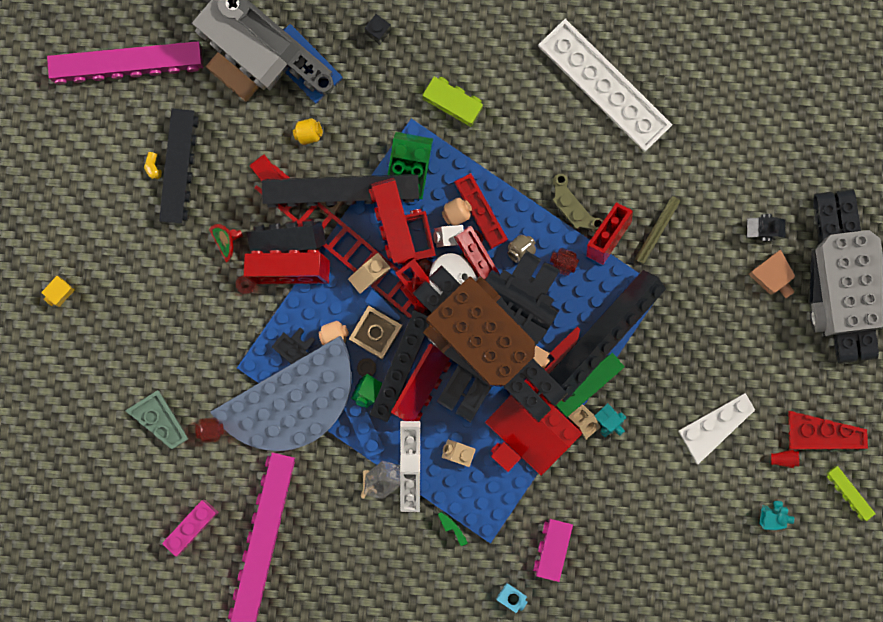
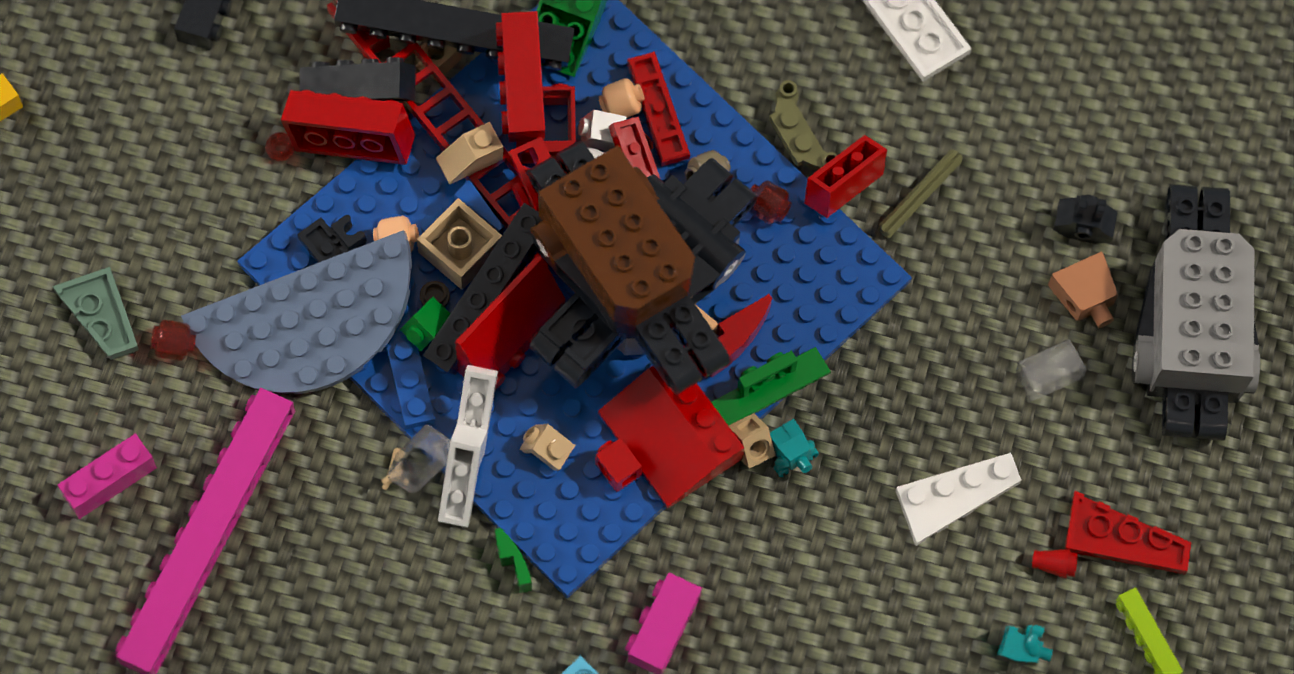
camera: 10 degrees right, 15 degrees down
shield [209,224,243,263] -> none
black brick [549,270,666,402] -> none
none -> clear piece [1016,340,1087,401]

